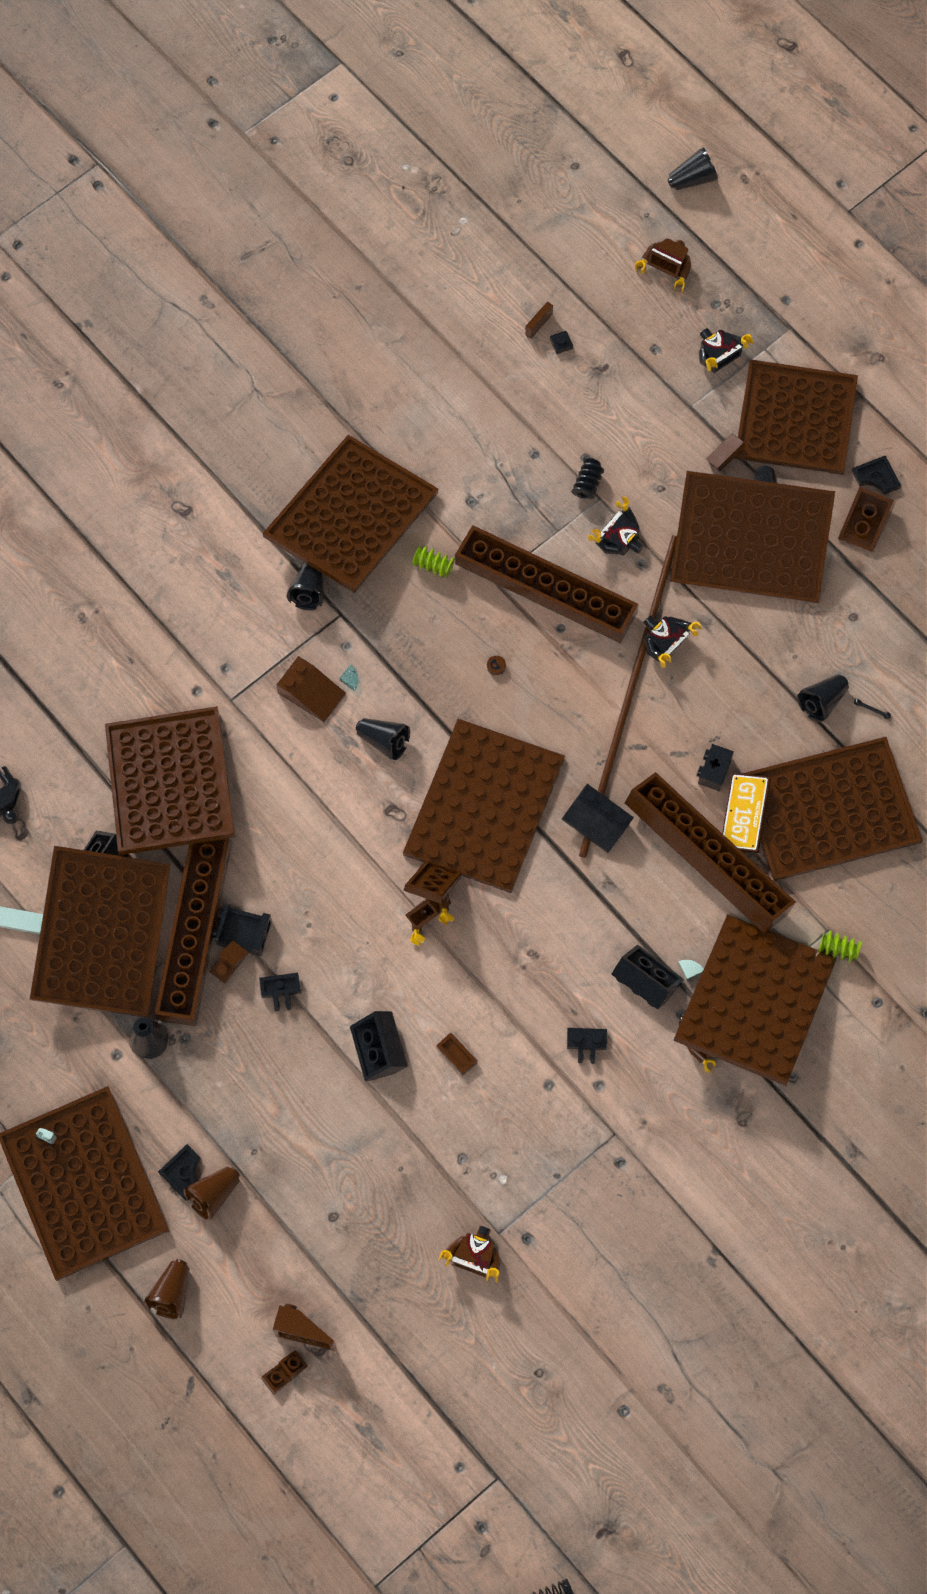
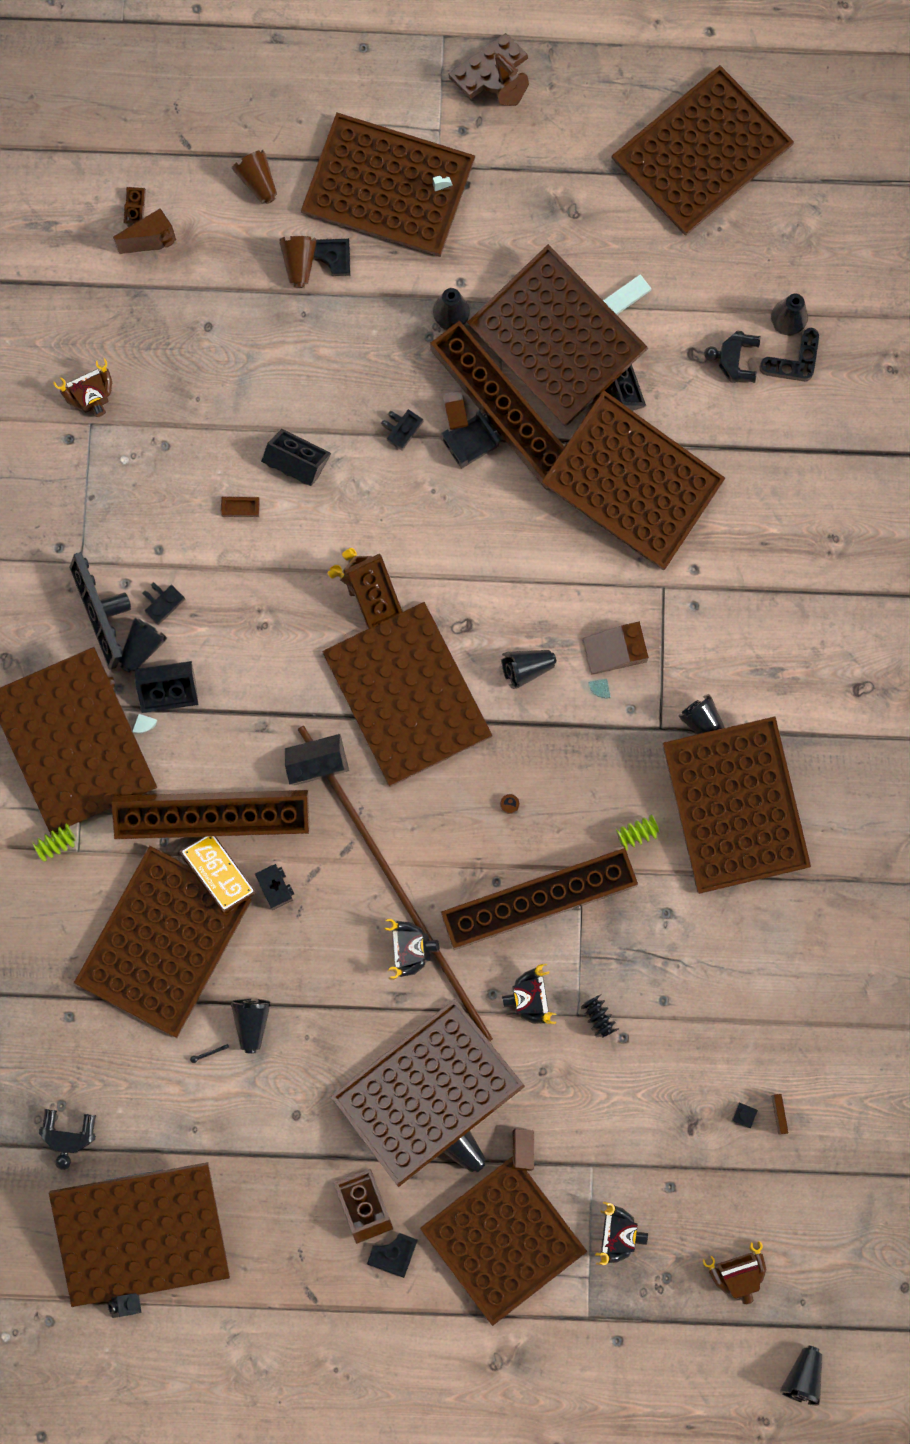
camera: 130 degrees right, 10 degrees up
none -> black plate [69,552,131,670]
none -> black cone [119,617,168,672]

